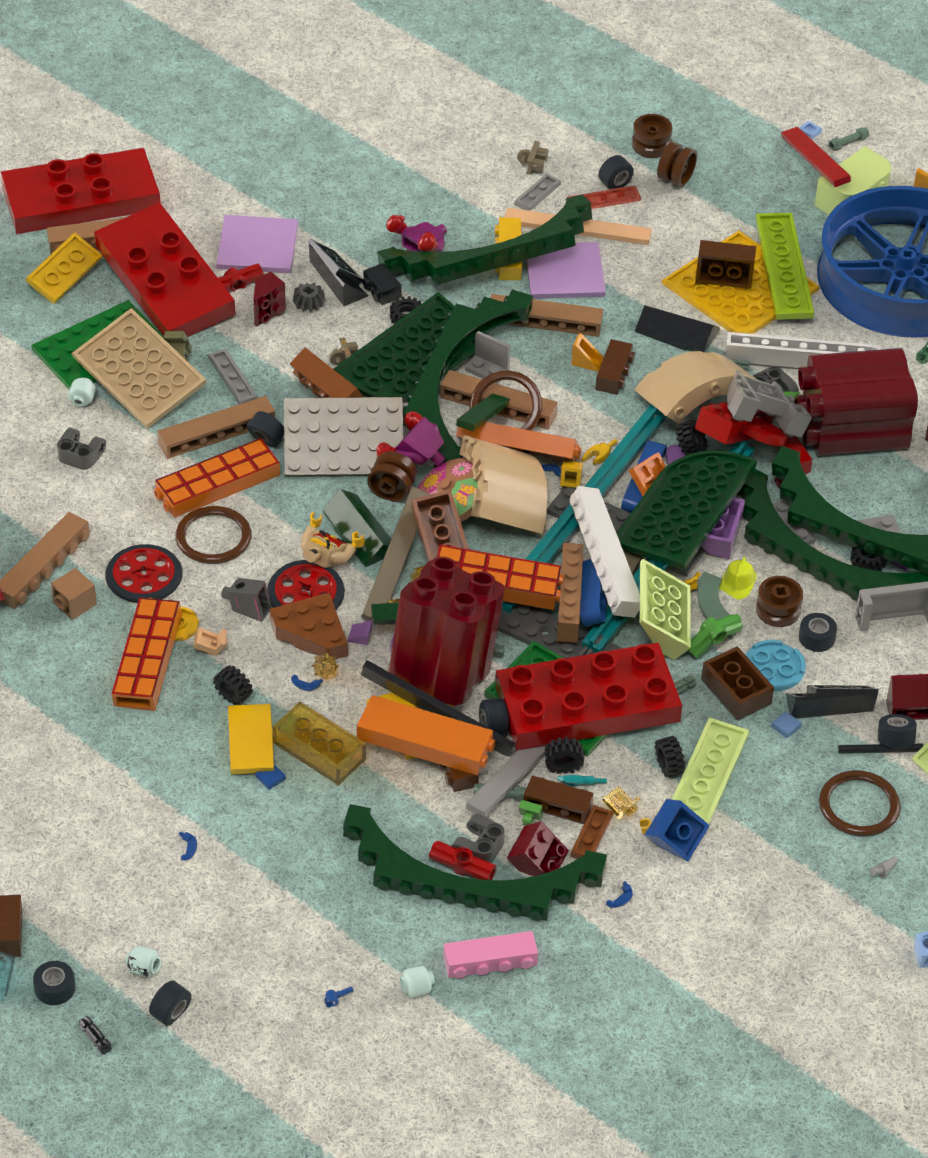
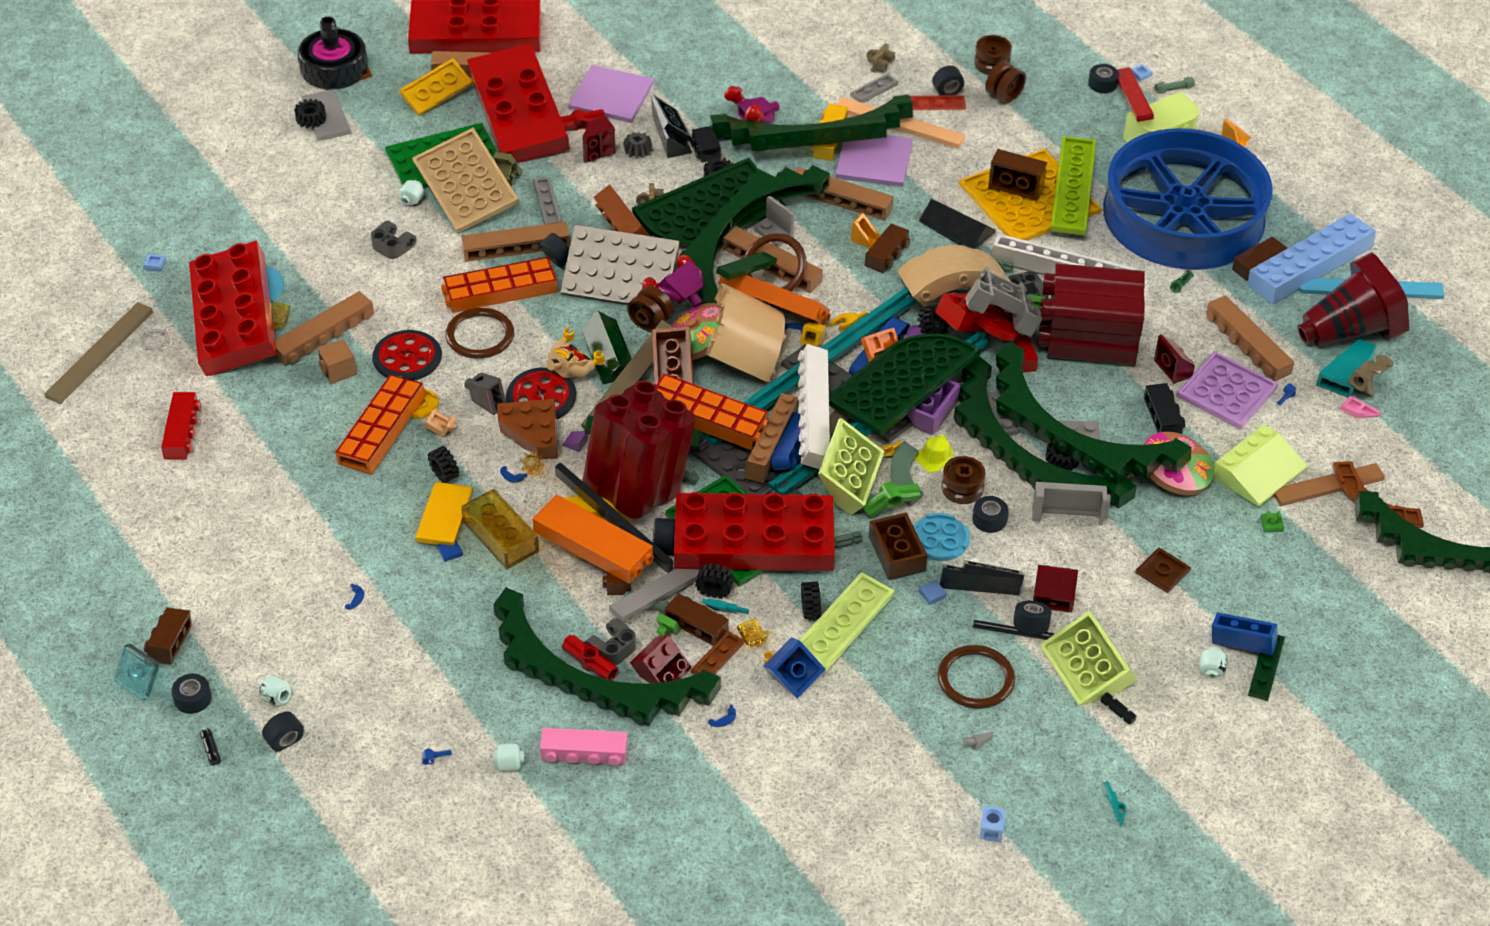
camera: 15 degrees right, 0 degrees up
none -> black wheel [1088,64,1119,94]

